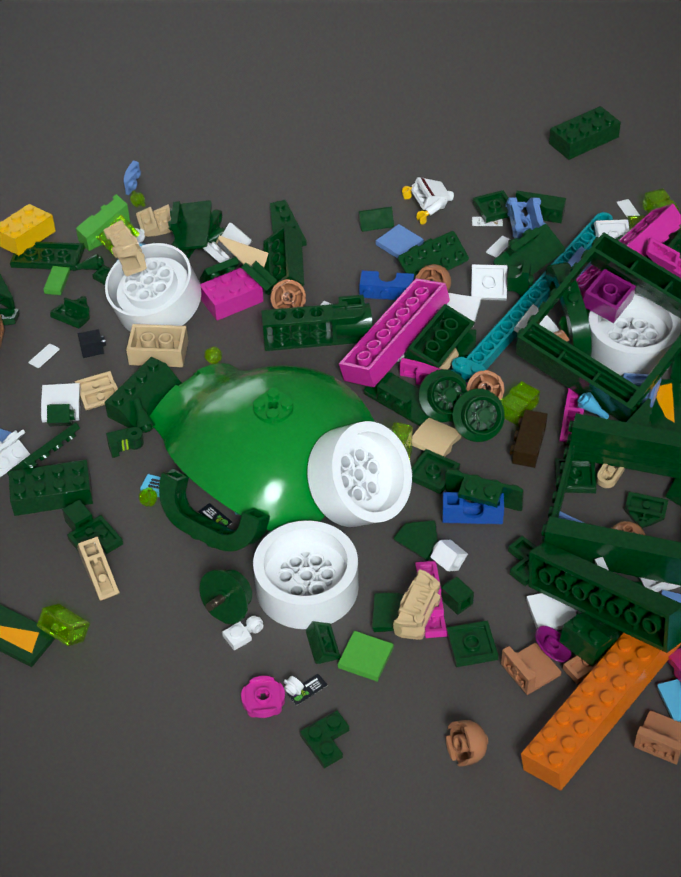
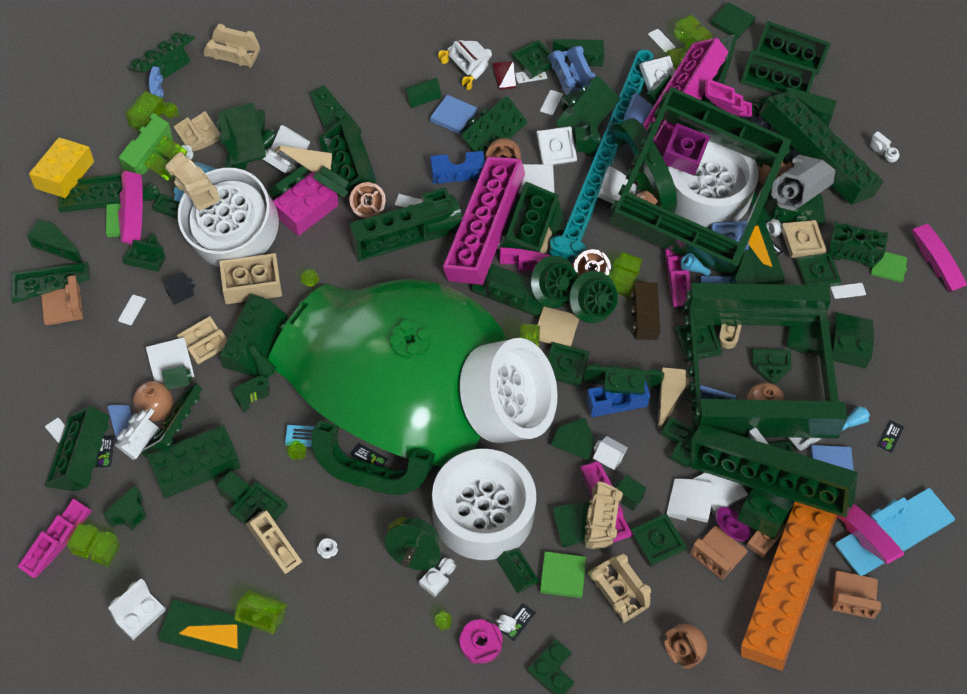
camera: 20 degrees left, 10 degrees up
none -> dark pink slope [118,170,143,244]
none -> clear neon green brick [126,91,165,130]
none -> dark green bracket [127,32,195,79]
none -> nougat cylinder [133,381,174,422]
none -> tan piece [204,24,260,68]
none -> white plate [317,538,338,559]
none -> clear neon green plate [435,610,452,631]
none -> dark red slope [492,61,516,90]
none -> tan piece [588,553,651,623]
none -> tan slope [658,367,689,428]
none -> white slope [667,479,716,523]

